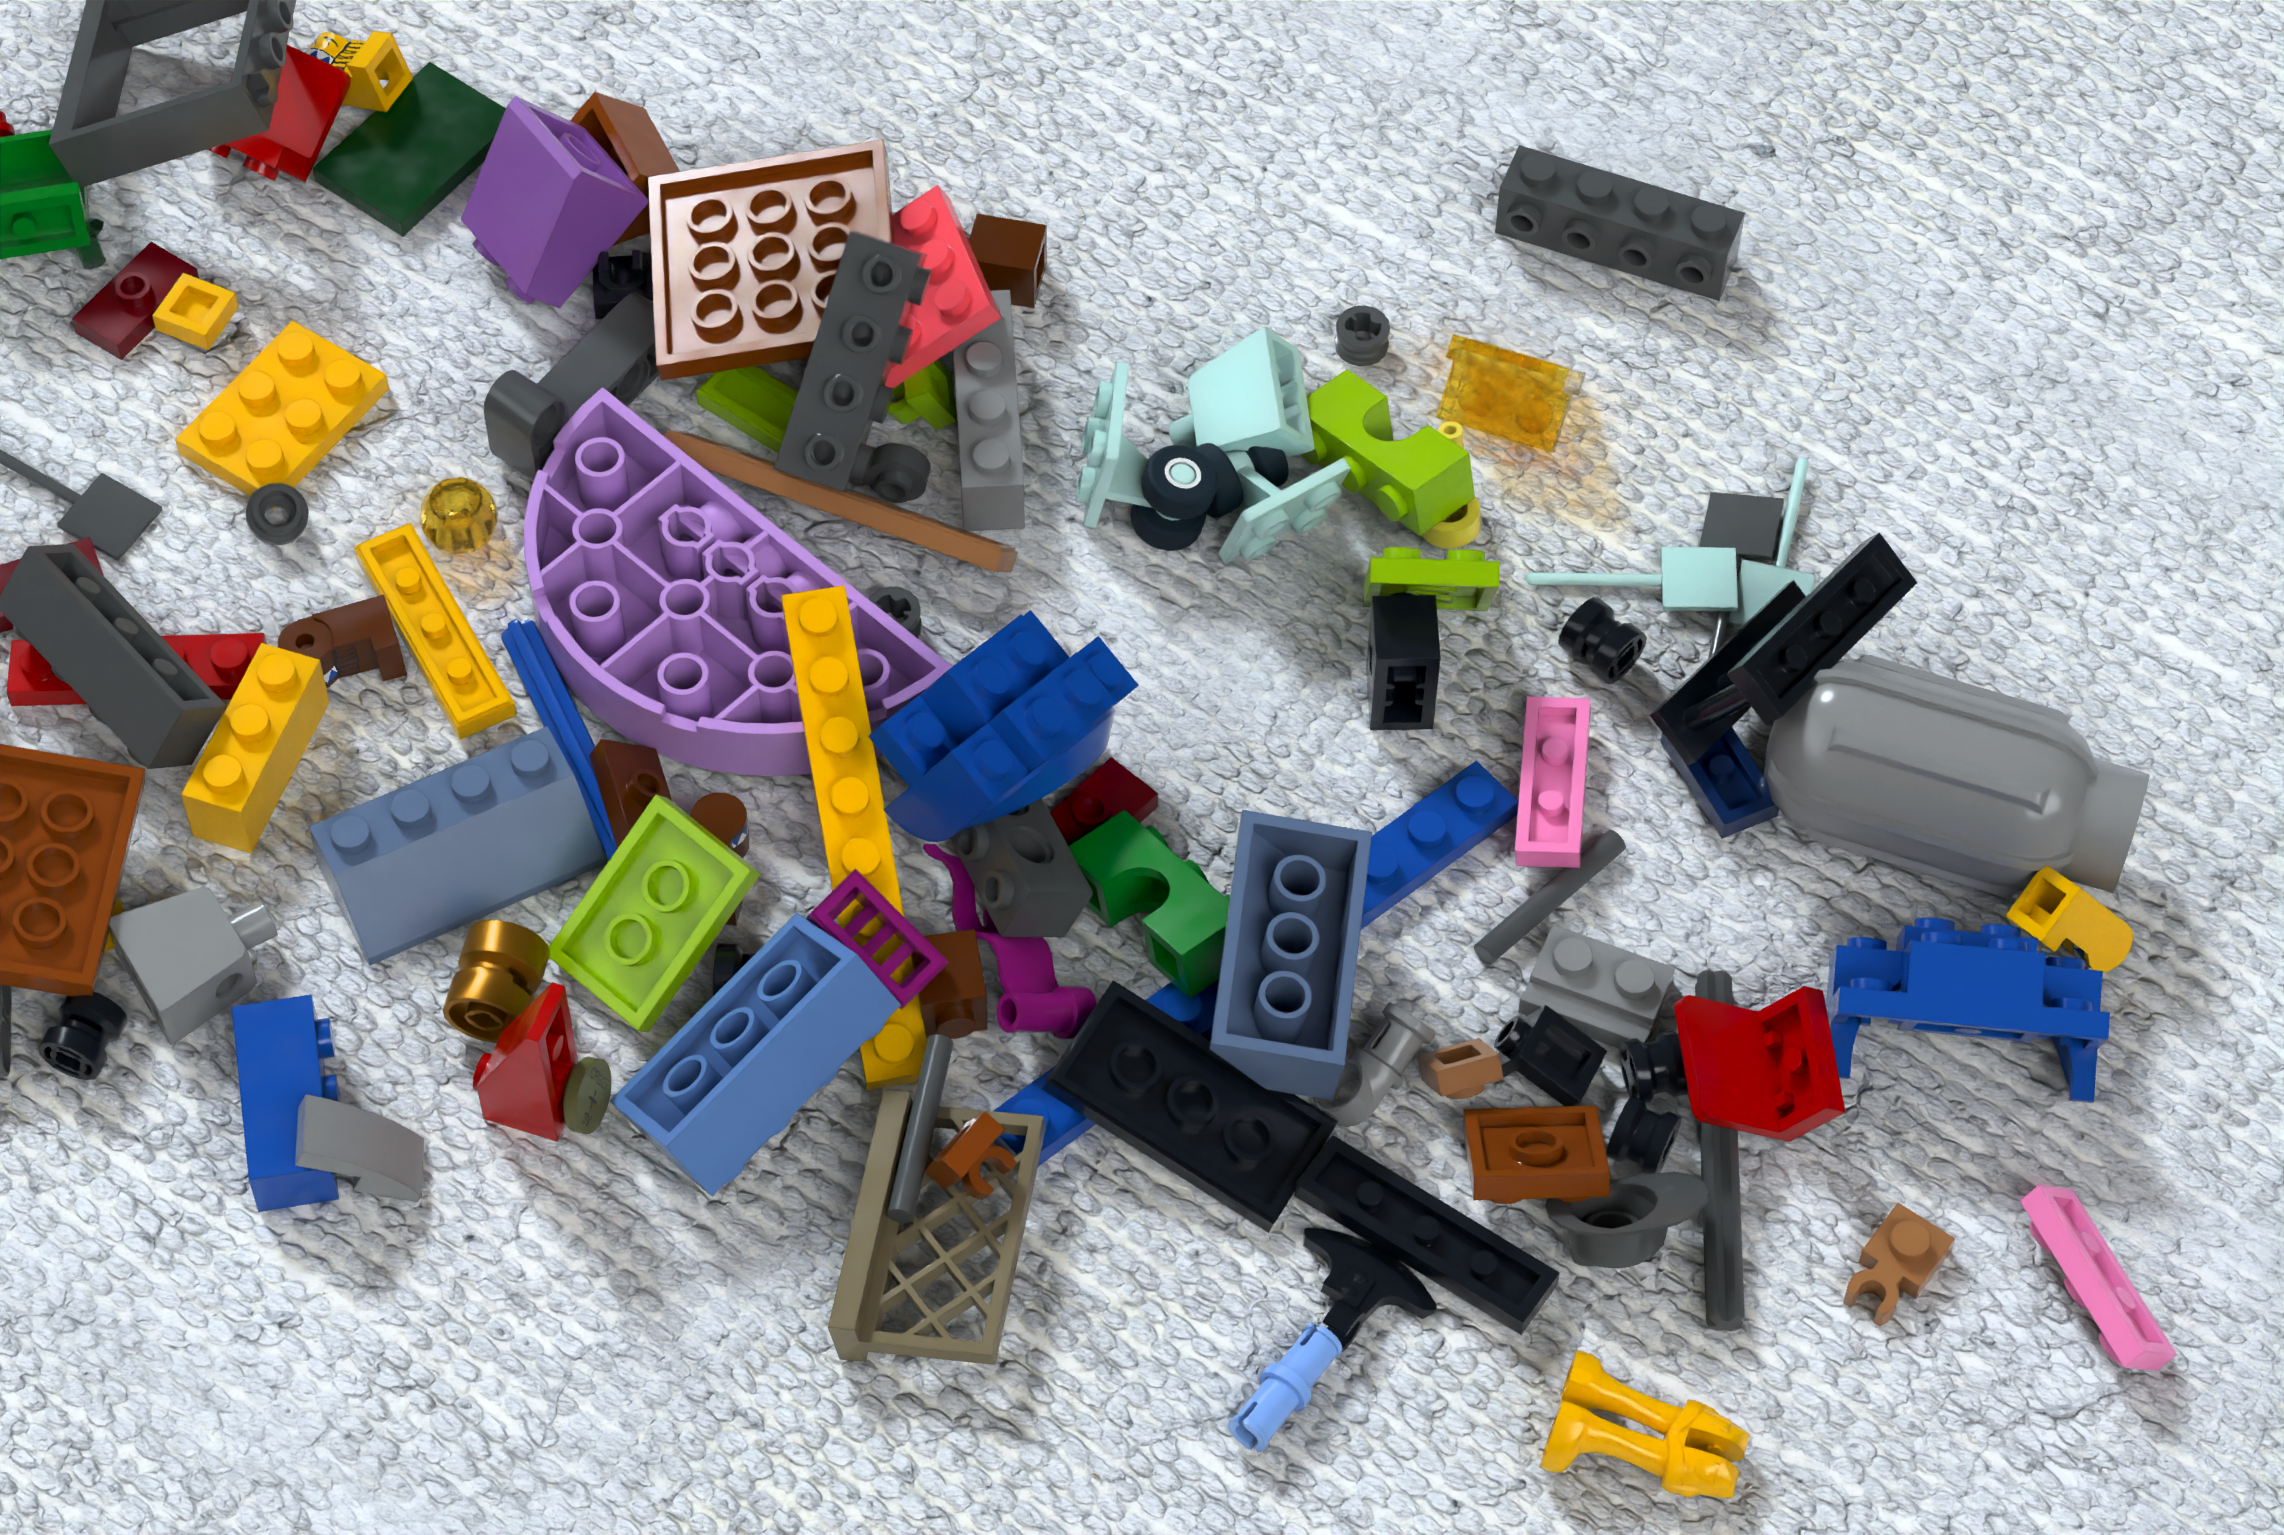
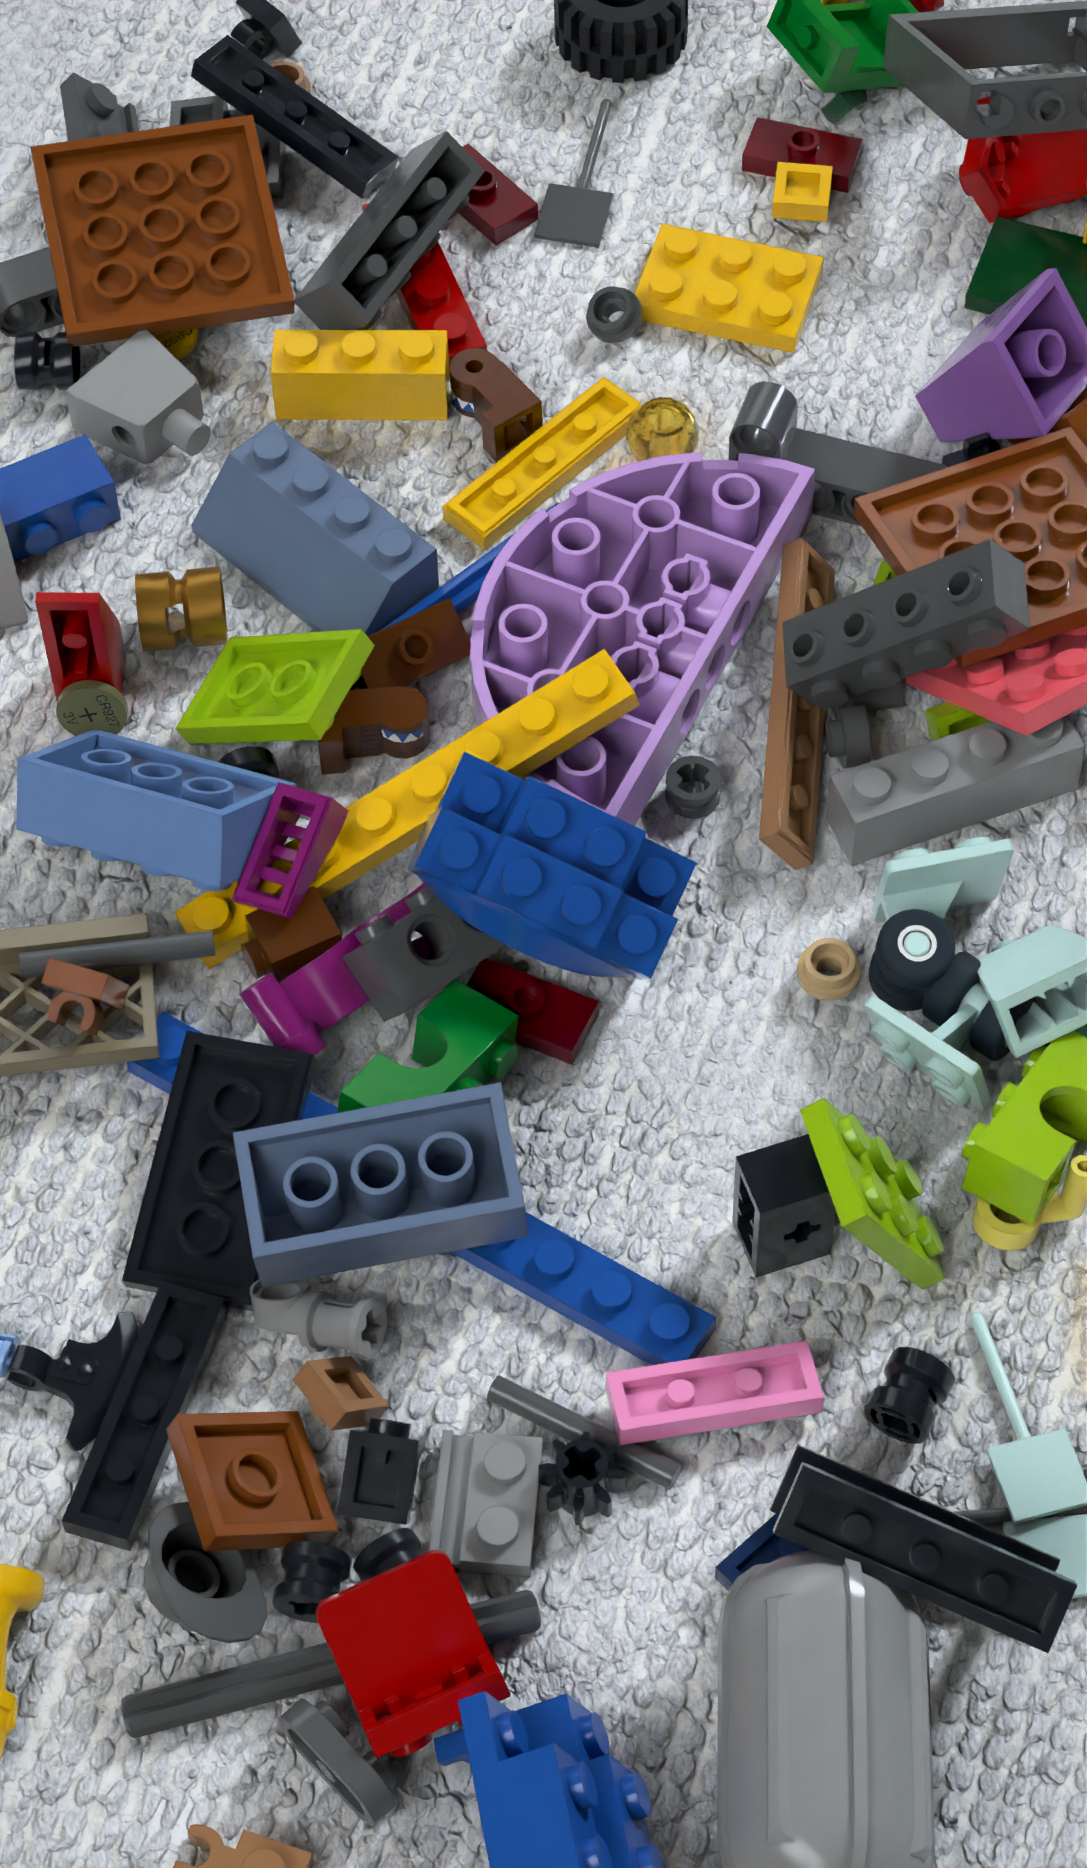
camera: 75 degrees right, 0 degrees up
none -> dark grey plate [278,1698,397,1826]
none -> black gear [538,1431,626,1525]
none -> tan plate [797,938,861,1000]

